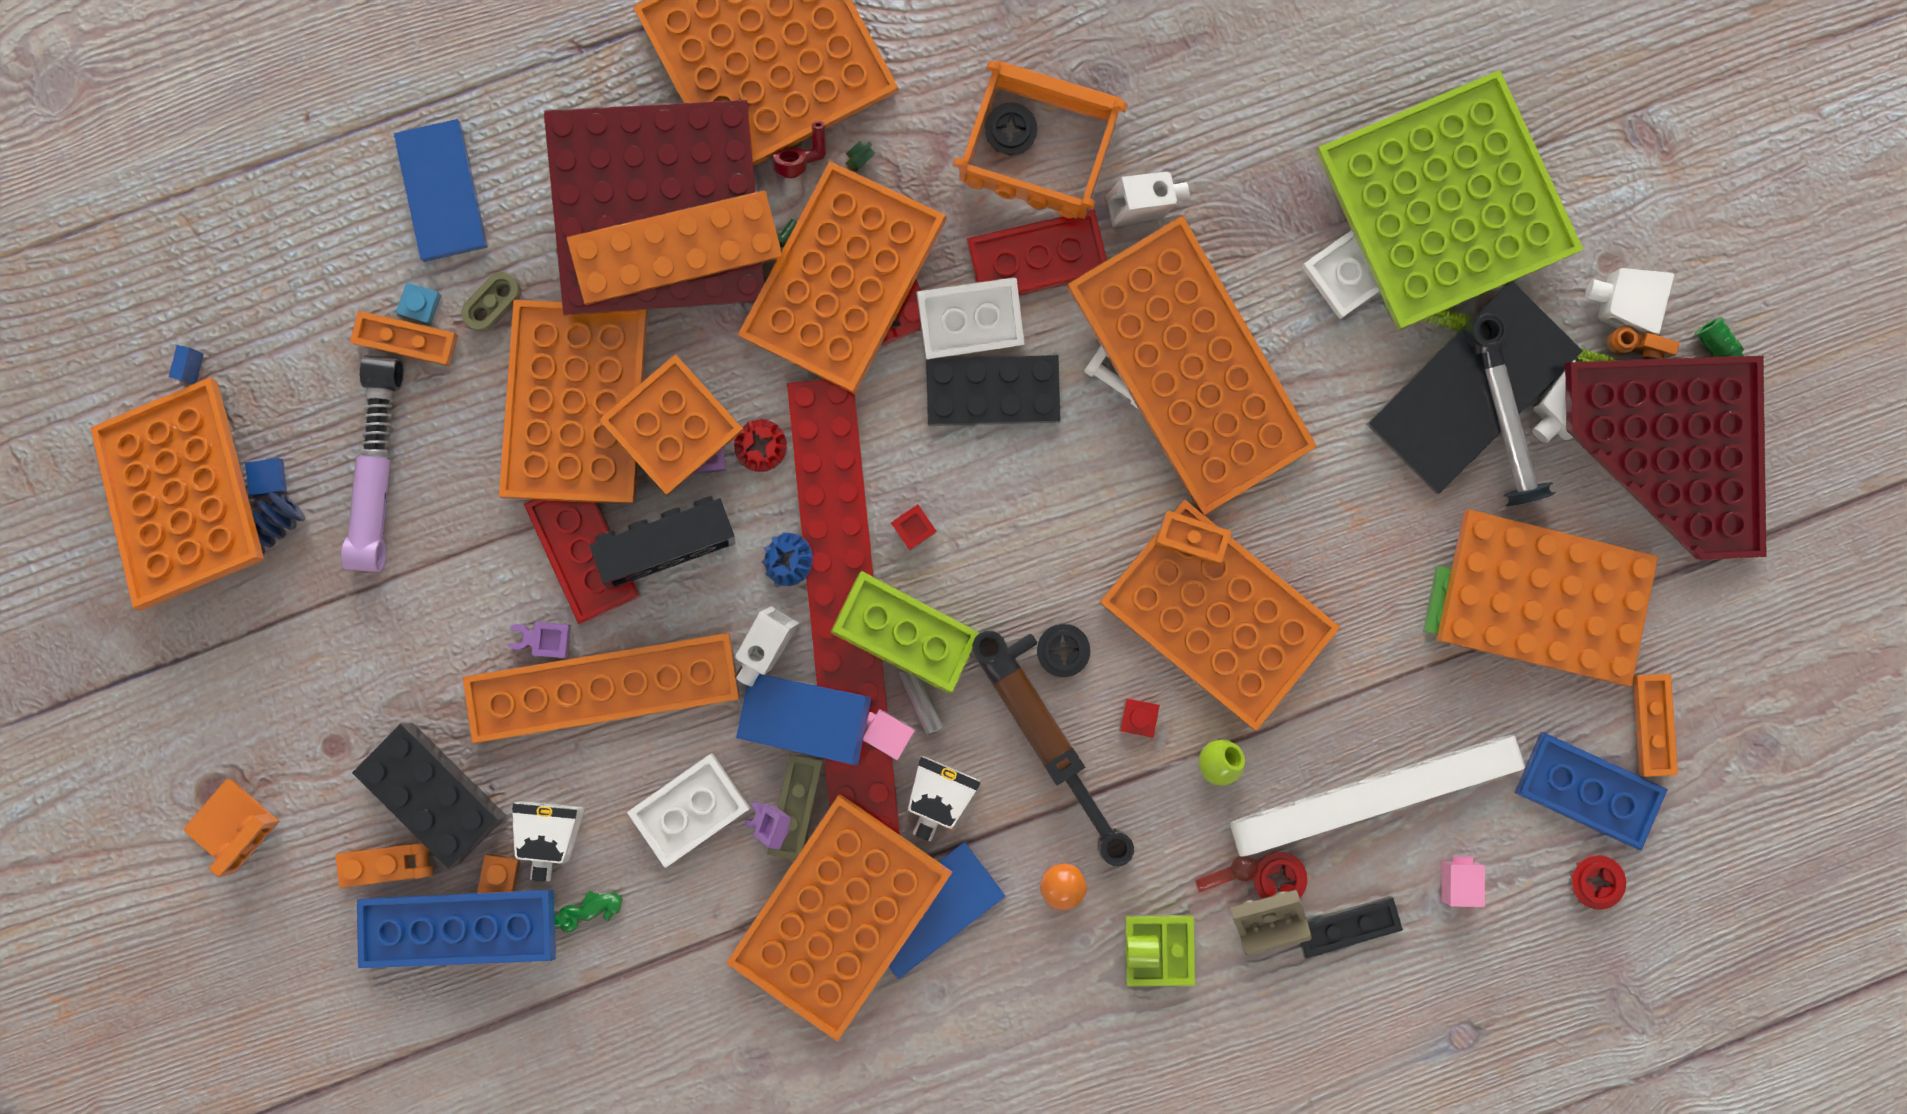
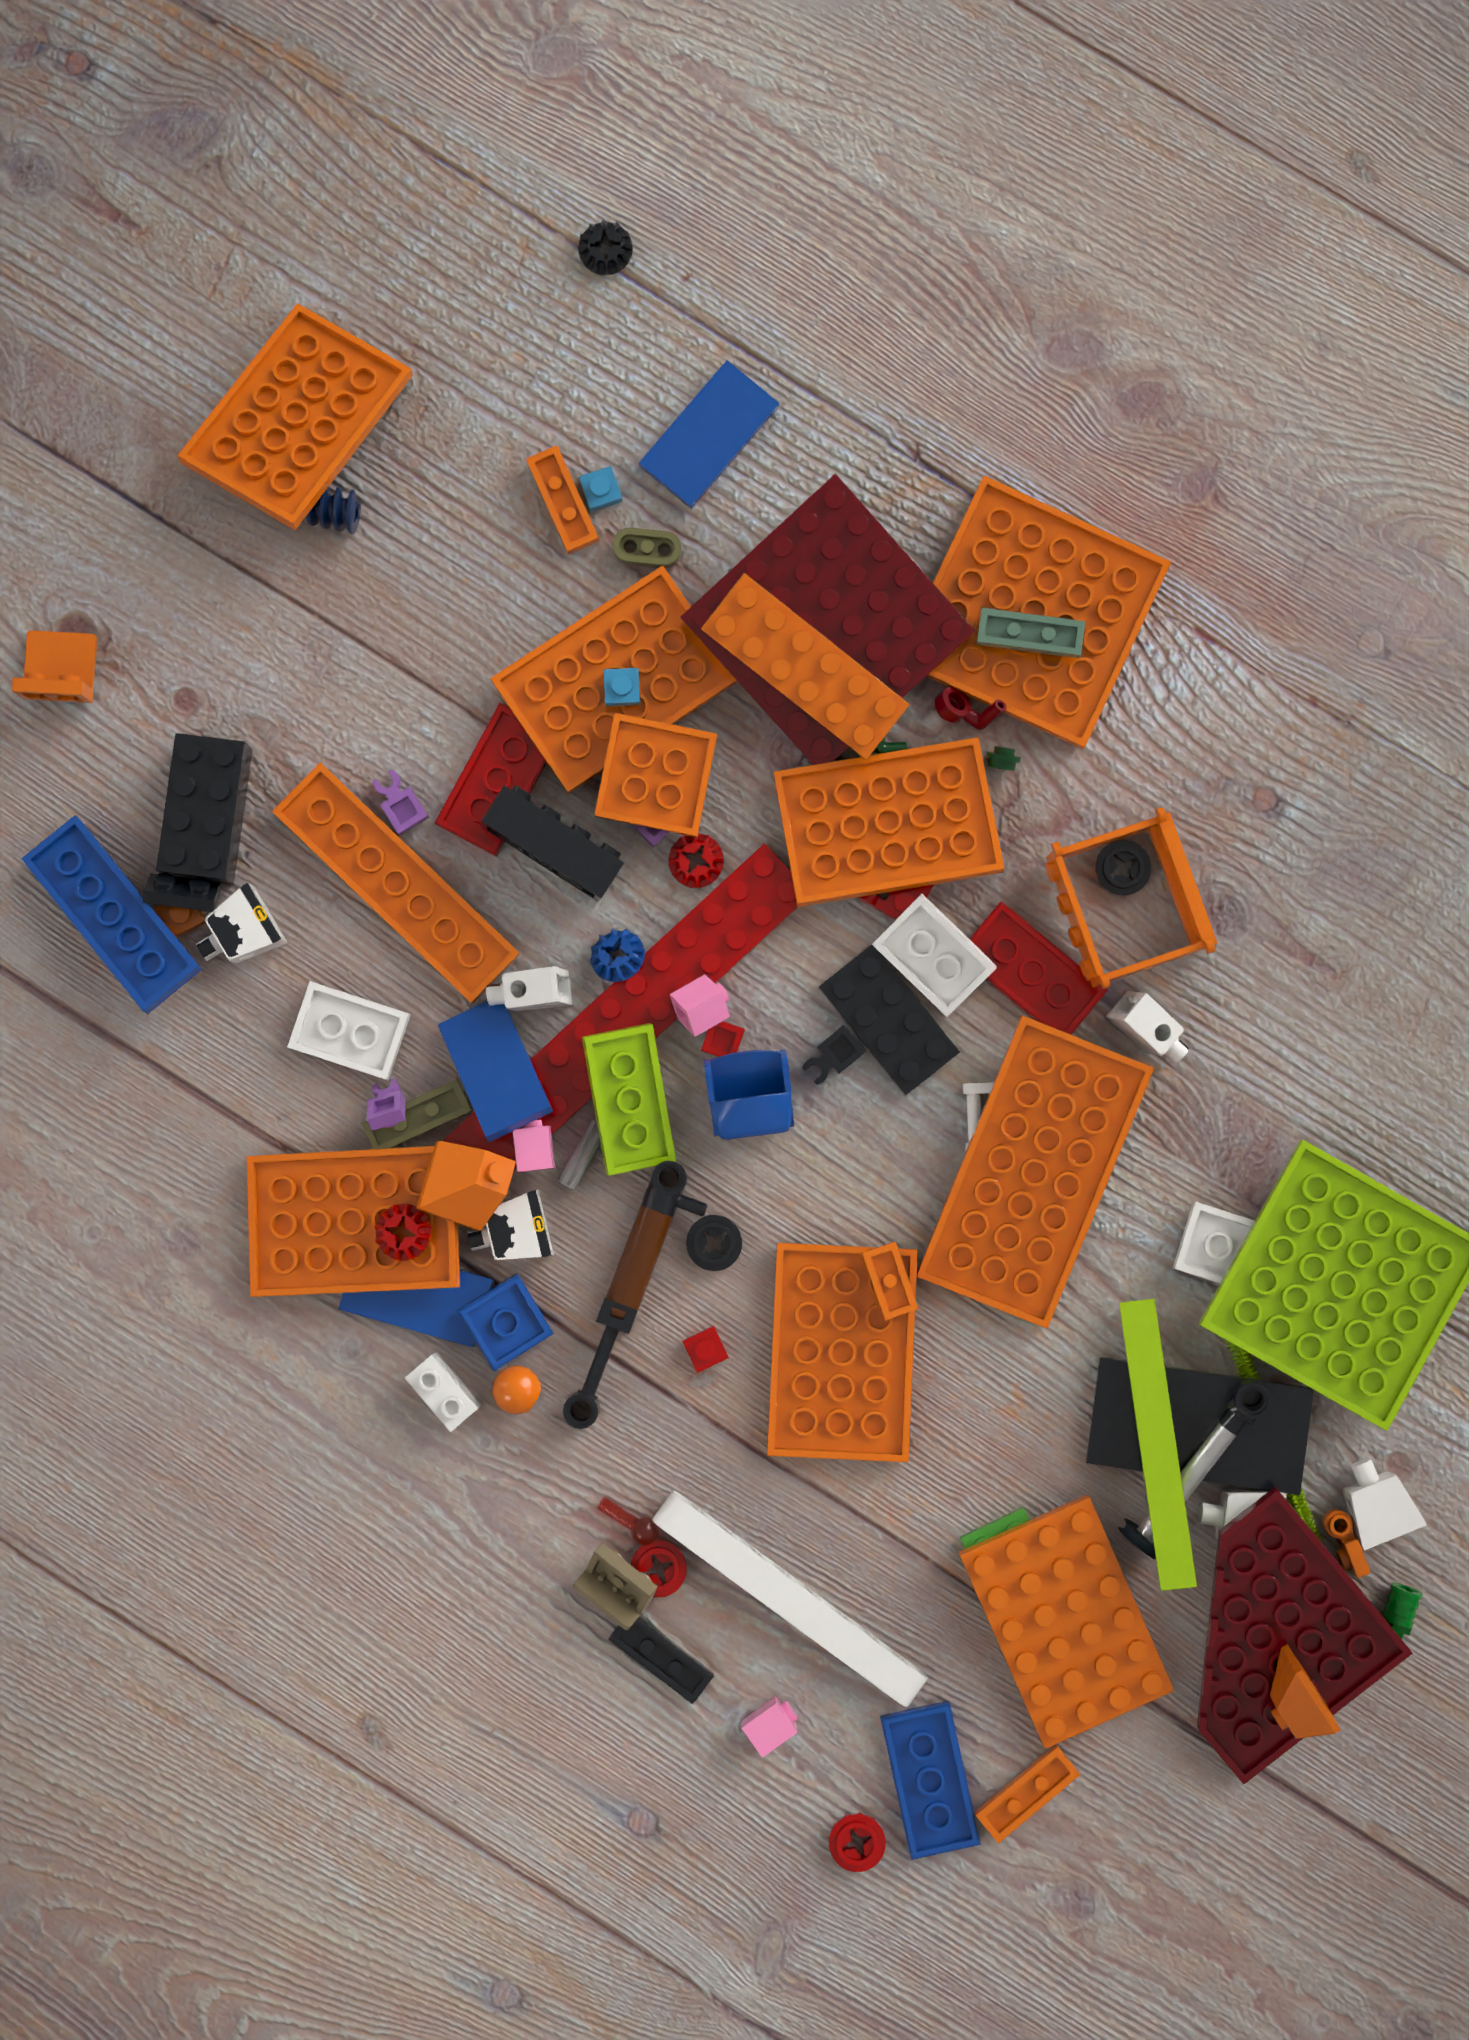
camera: 55 degrees right, 0 degrees up
blue tile [169,345,204,385] -> none
blue tile [245,458,287,497] -> none
orange plate [335,842,434,888] -> none
piece [341,355,404,572] -> none
green animal [555,891,623,932] -> none
lime plate [1125,915,1195,986] -> none
lime piece [1198,740,1245,786] -> none
none -> black plate [143,873,221,912]
none -> red gear [374,1204,431,1261]
none -> white brick [405,1352,482,1432]
none -> orange slope [416,1141,516,1231]
none -> blue plate [456,1273,554,1371]
none -> black gear [578,219,633,275]
none -> dark azure plate [603,668,640,707]
none -> bright pink brick [670,974,730,1037]
none -> blue piece [704,1049,794,1140]
none -> black plate [802,1025,866,1085]
none -> sand green plate [976,608,1085,658]
none -> lime tile [1119,1298,1197,1591]
none -> orange slope [1270,1644,1341,1739]

